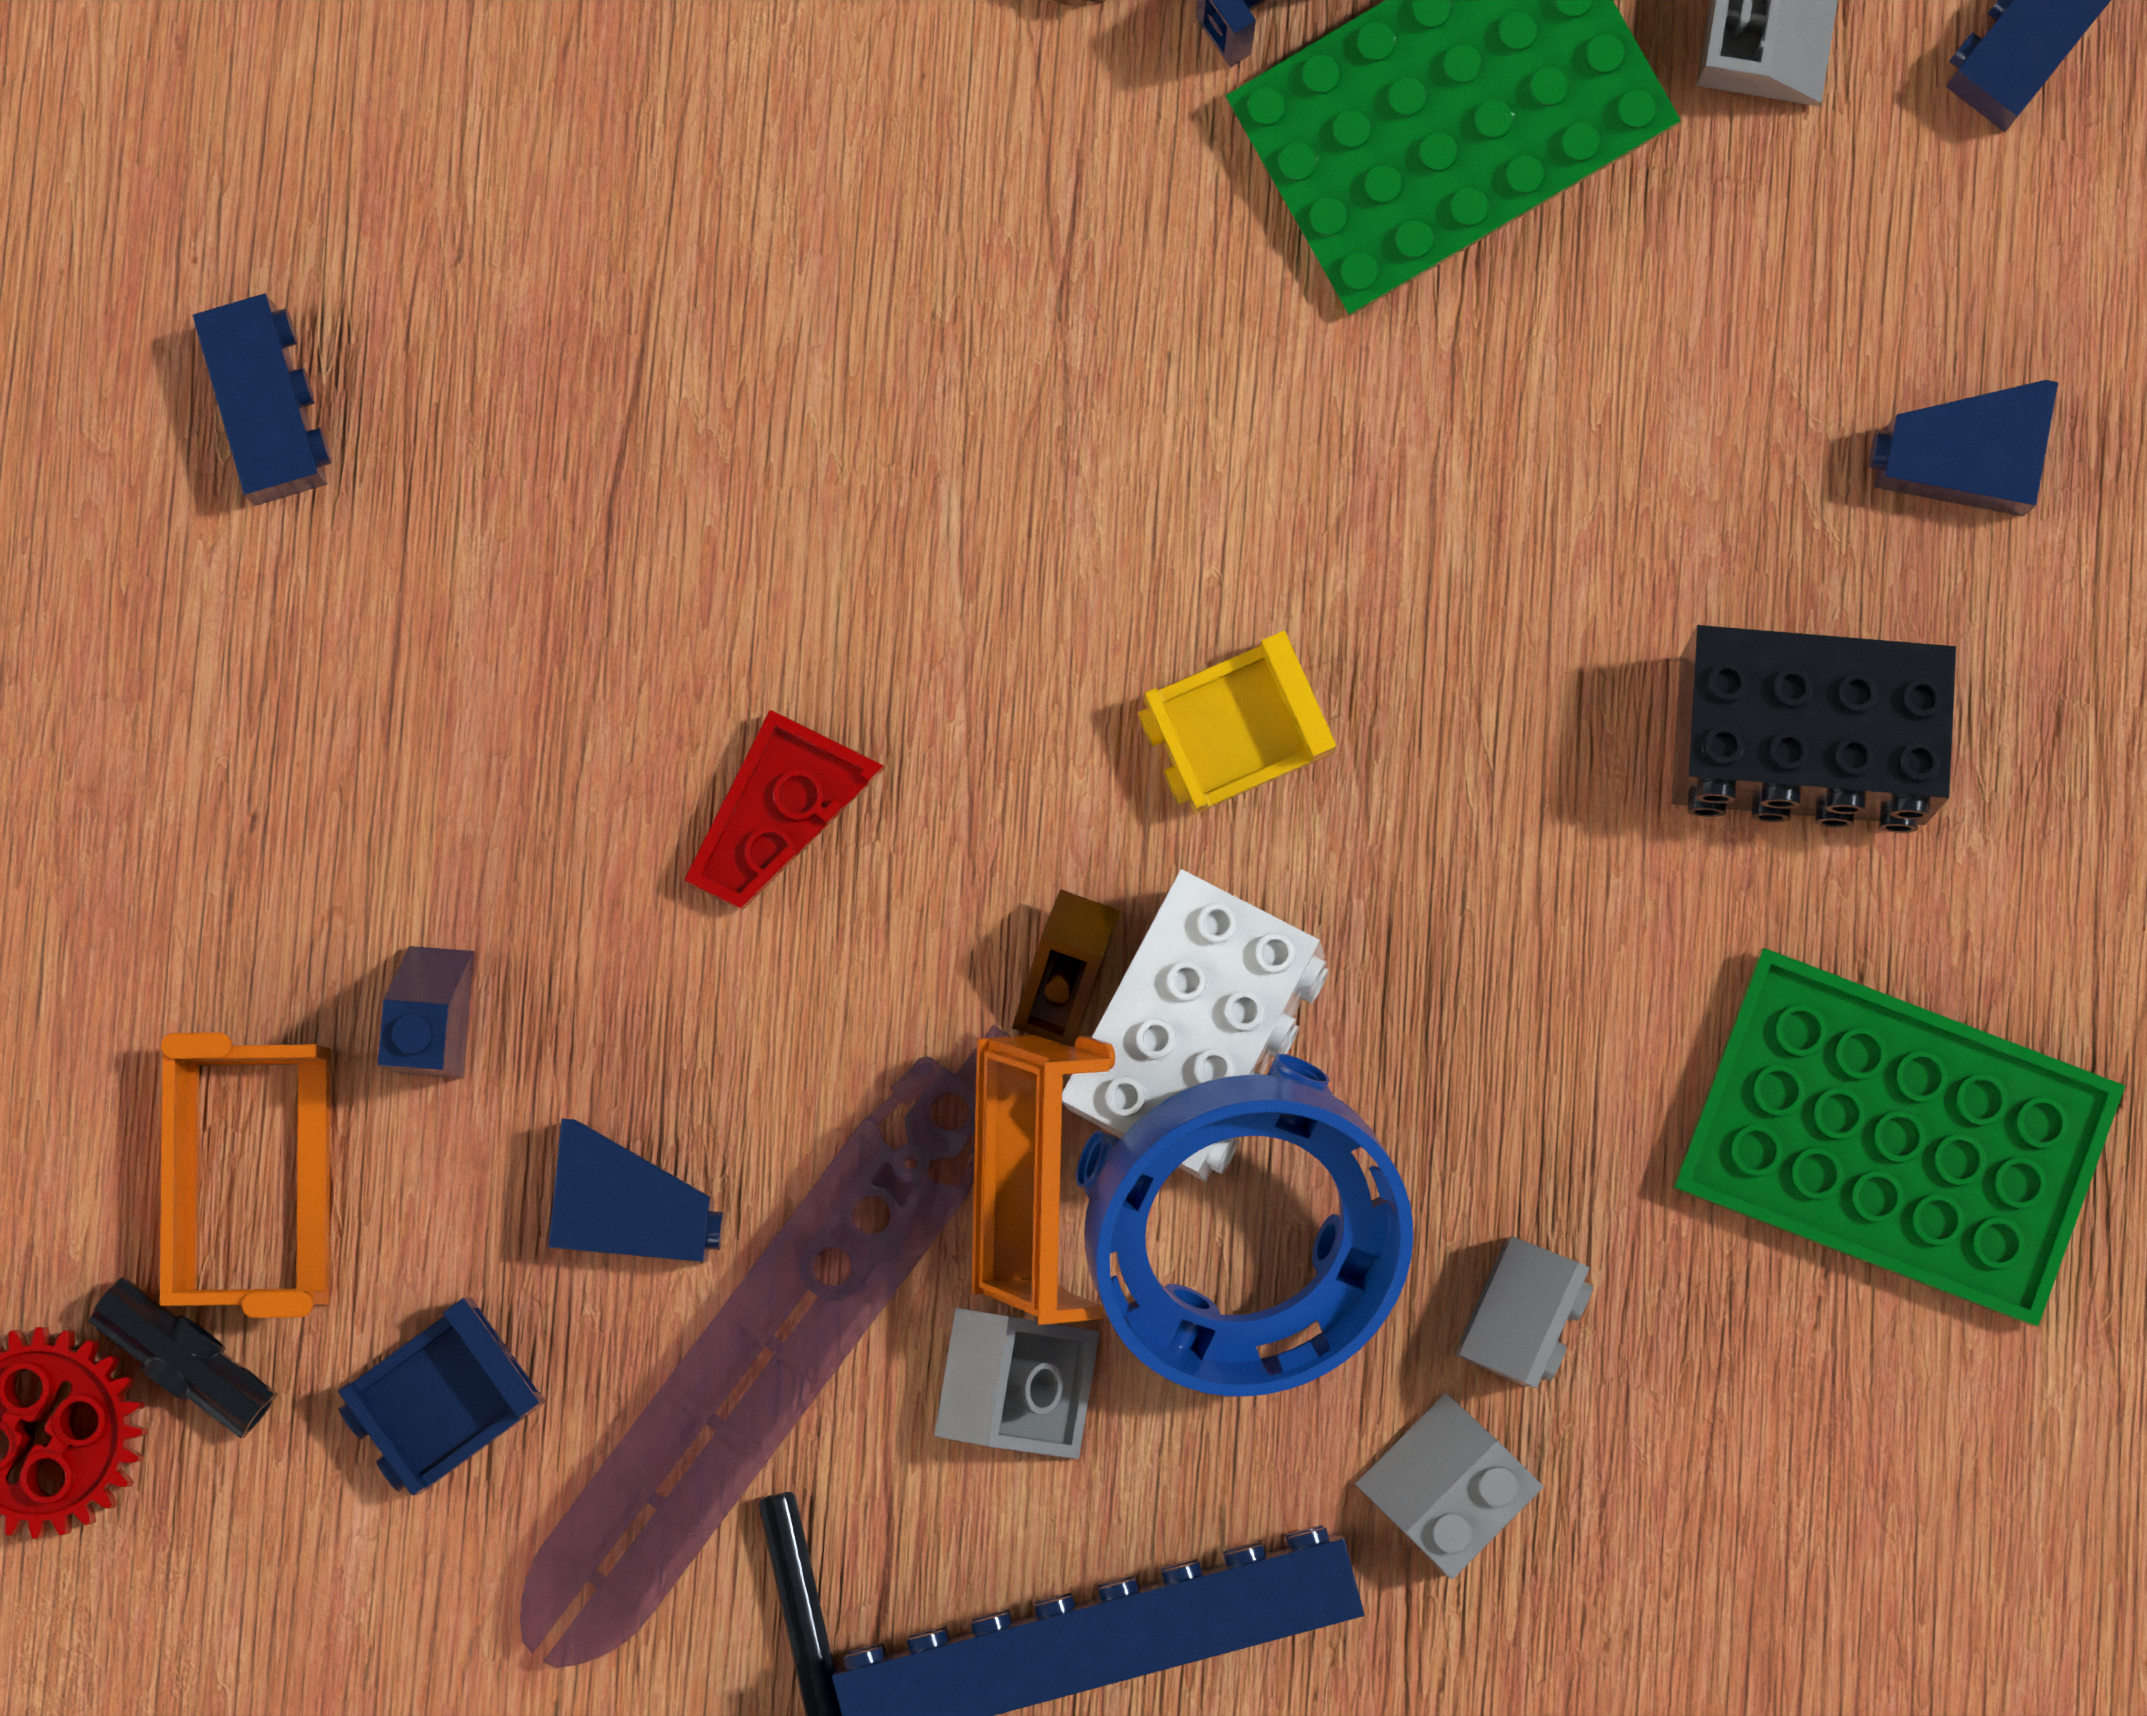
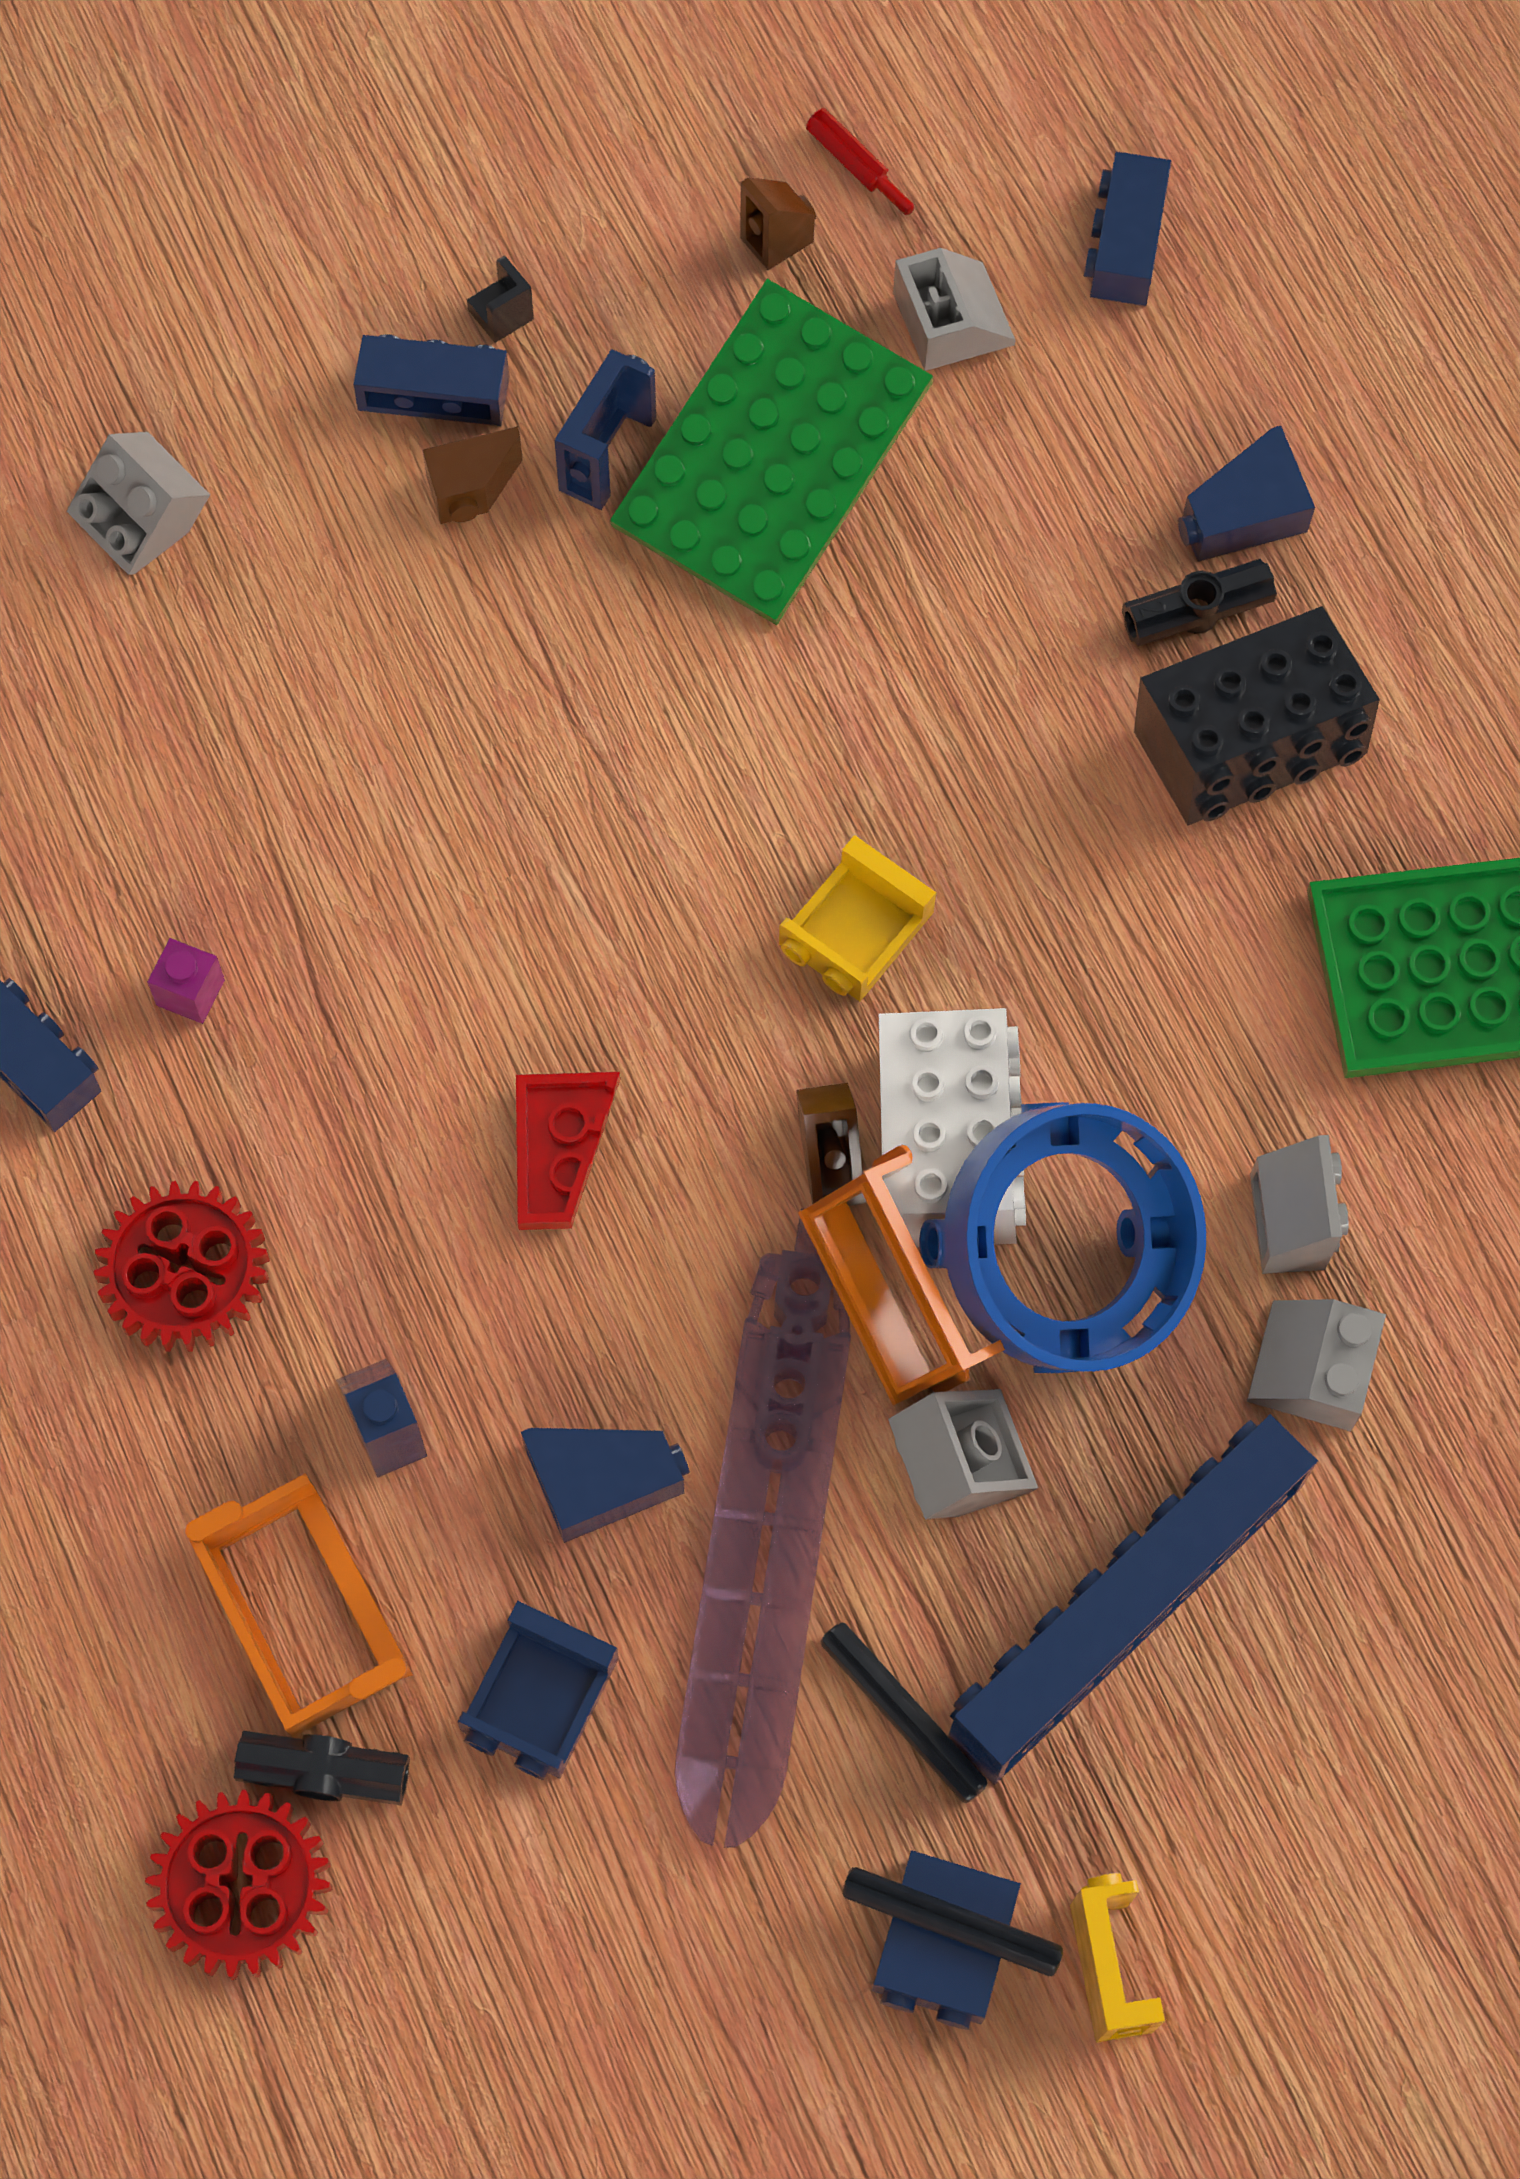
camera: 30 degrees left, 15 degrees down
none -> red gear [93,1181,270,1352]
none -> magenta brick [147,938,225,1024]
none -> black piece [1122,559,1277,646]

